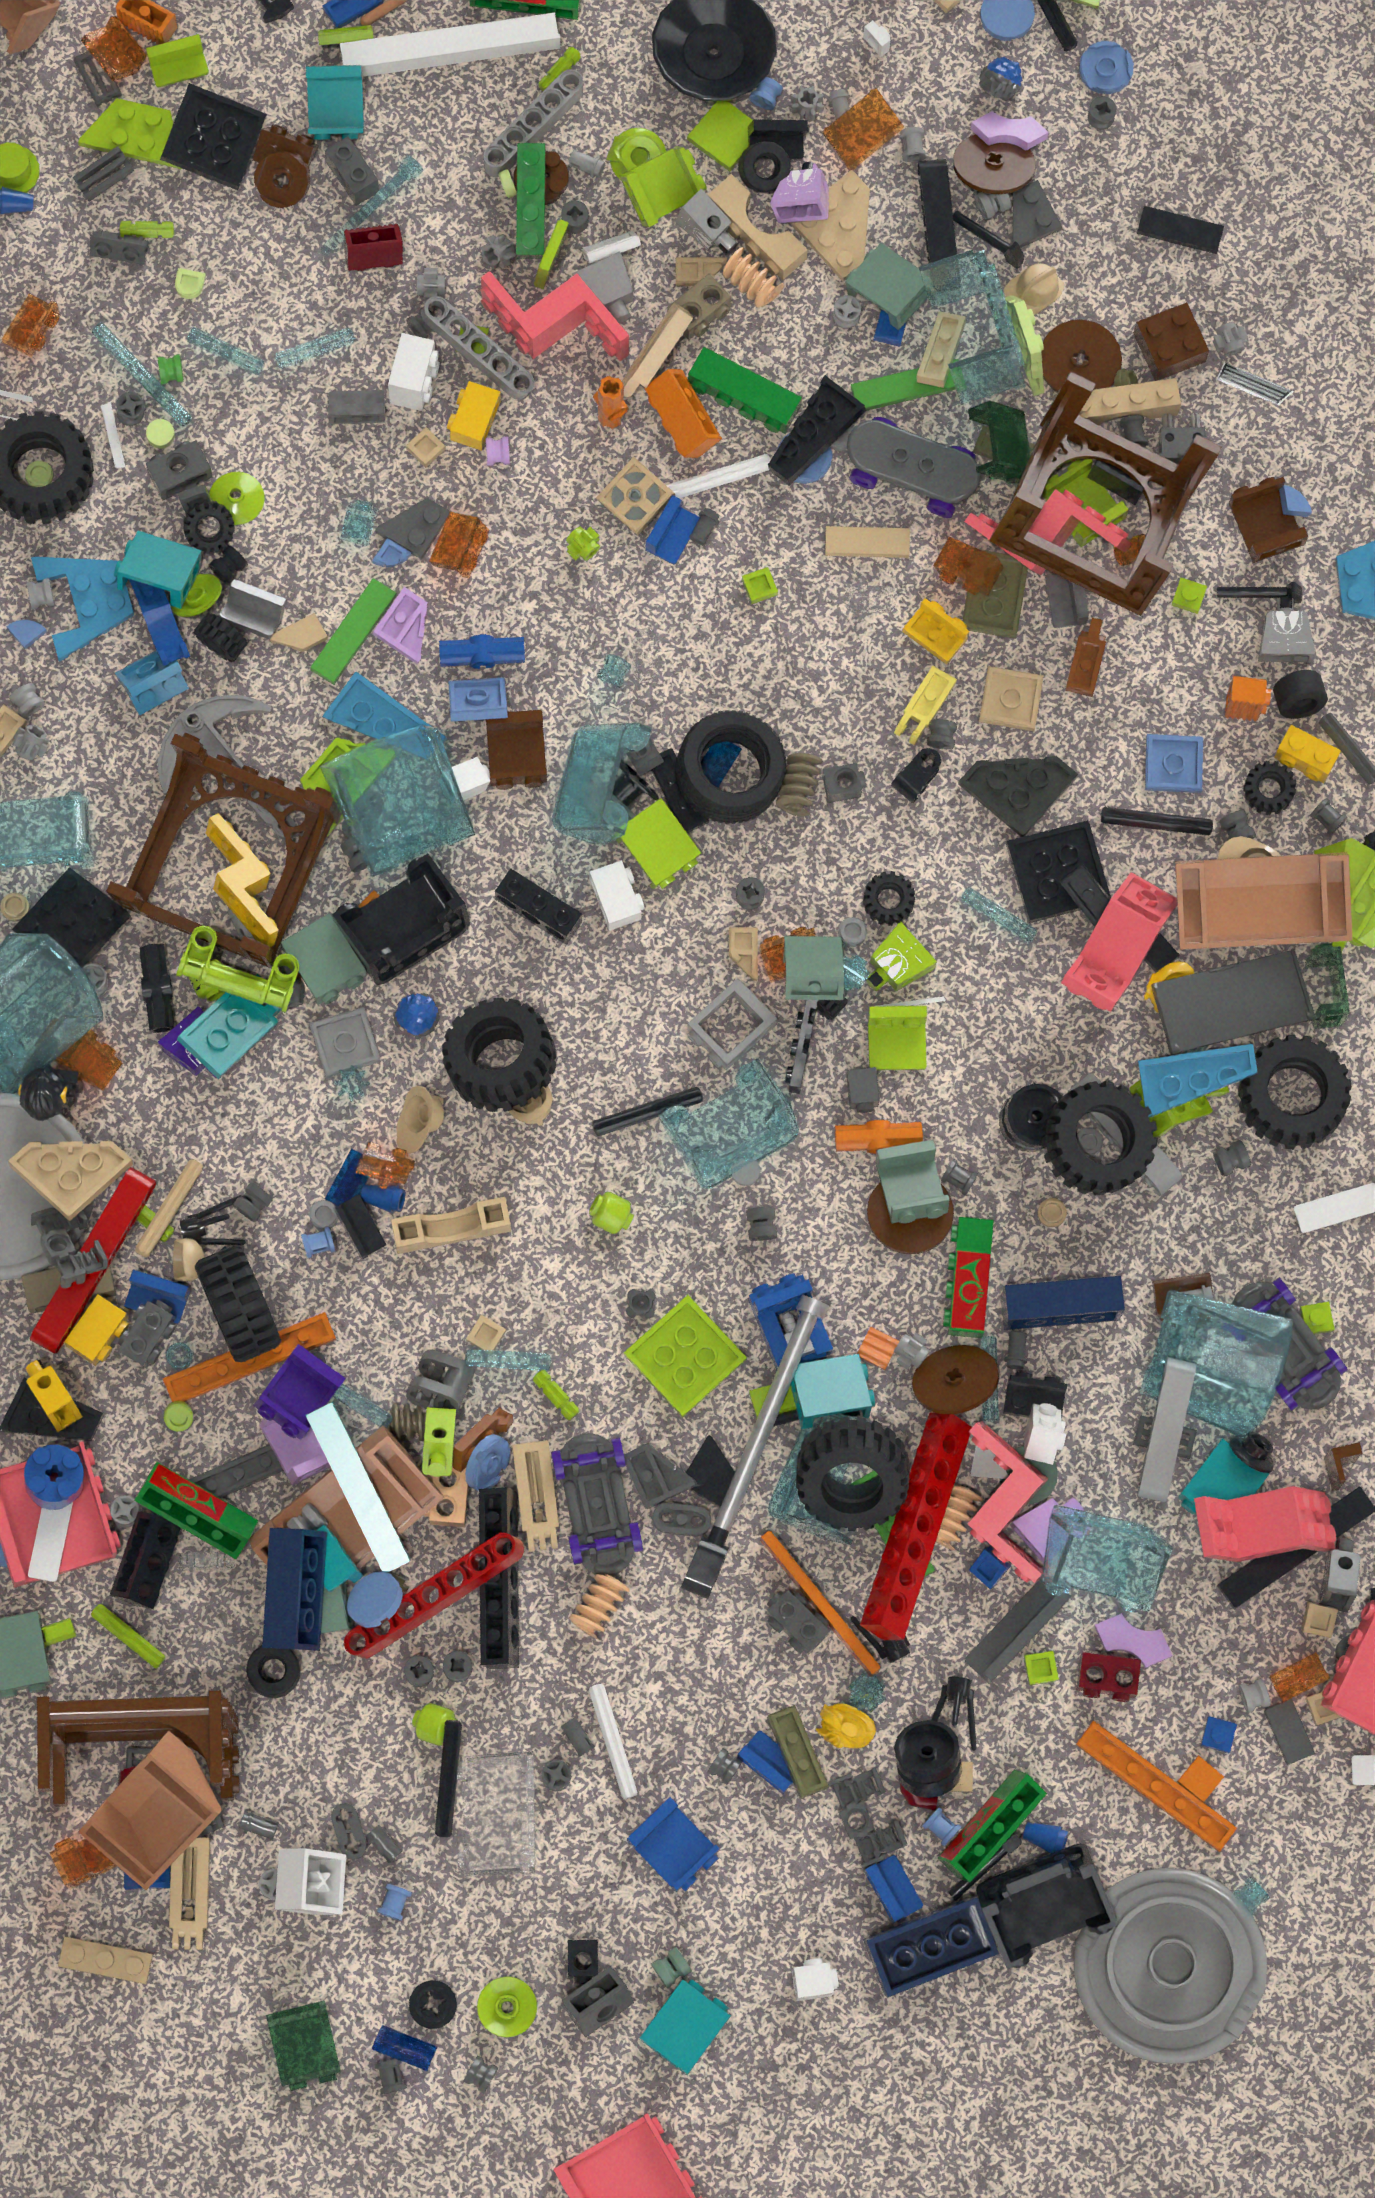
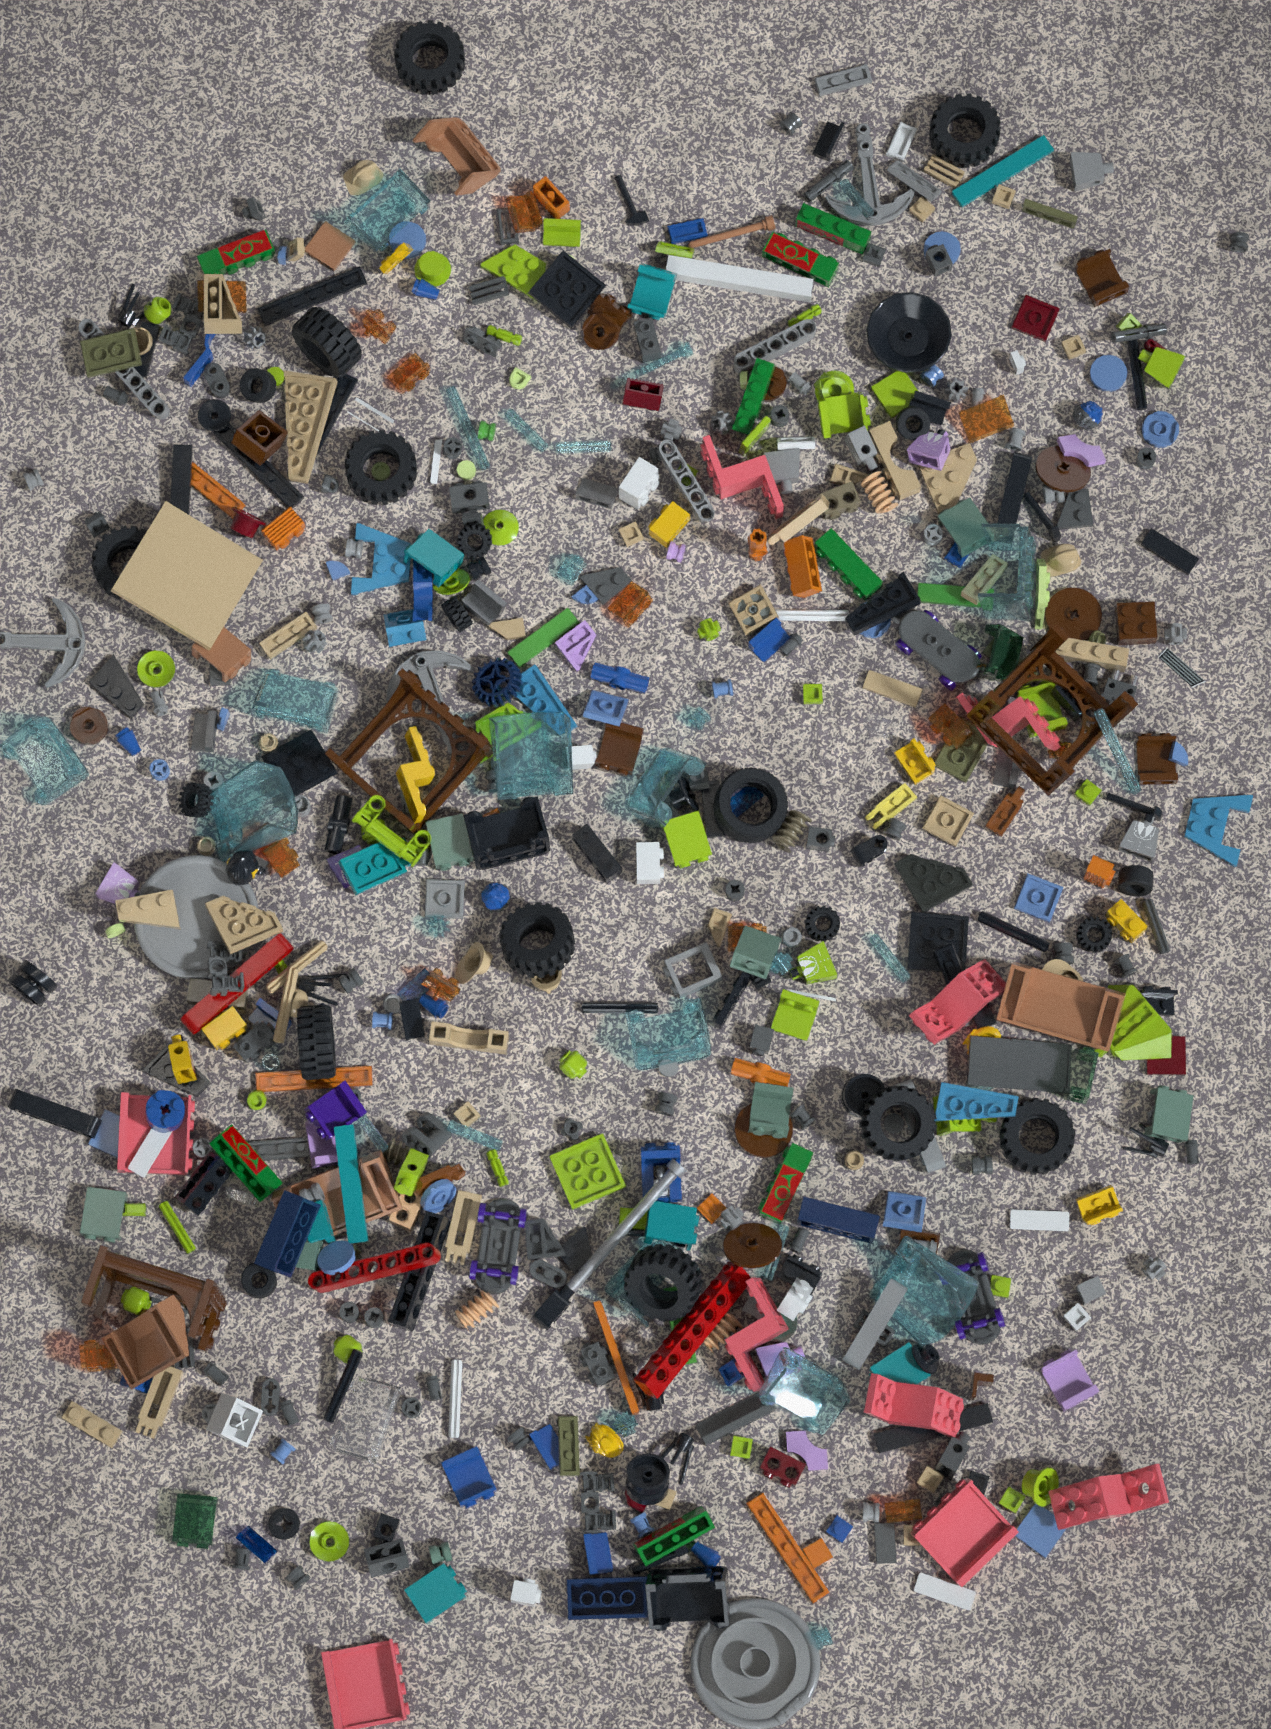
camera: 25 degrees right, 0 degrees up
none -> lime head [121,1287,152,1315]
none -> tan axle [273,968,299,1043]
none -> dark blue gear [472,657,523,708]
none -> medium blue bush [712,679,733,699]
none -> medium blue tile [883,1191,926,1232]
none -> clear light blue axle [1094,708,1141,794]

